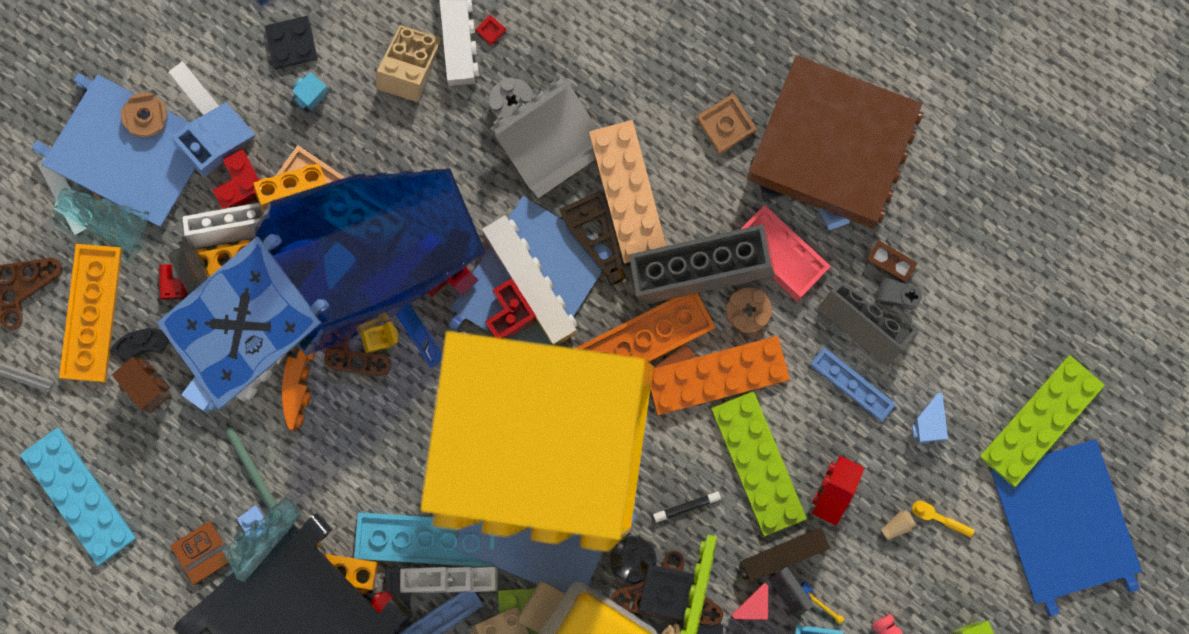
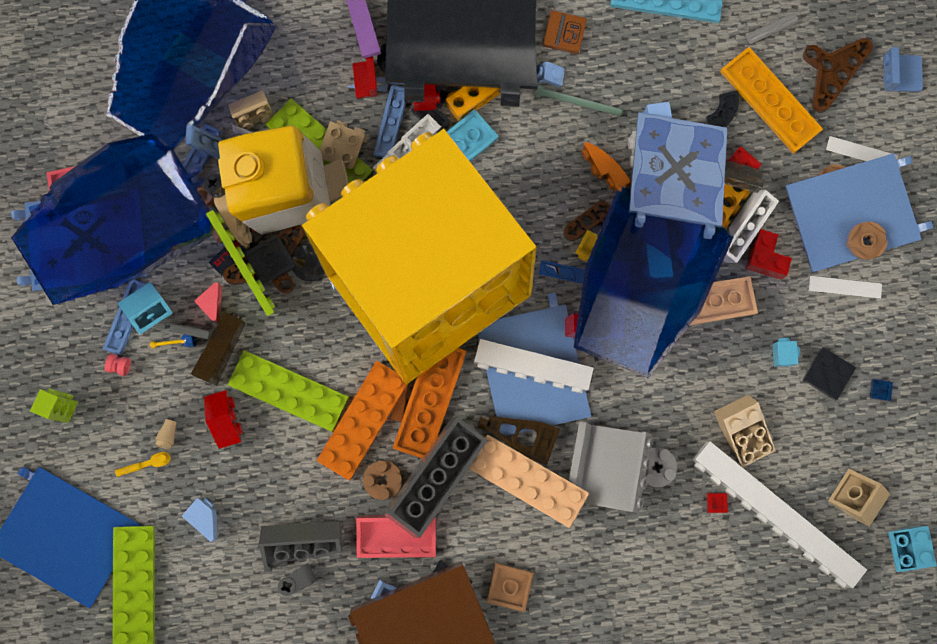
camera: 130 degrees right, 0 degrees up
clear light blue wing [53,188,150,252] -> none
reddish brown brick [112,357,172,413] -> none
medium blue slope [172,102,256,178] -> none
clear light blue wing [221,497,301,582] -> none
light orange brick [253,163,329,217] -> none
red brick [485,278,537,340] -> none
black bar [653,491,721,523] -> none
medium blue tile [810,347,896,422] -> none
reddish brown piece [866,240,918,283] -> none

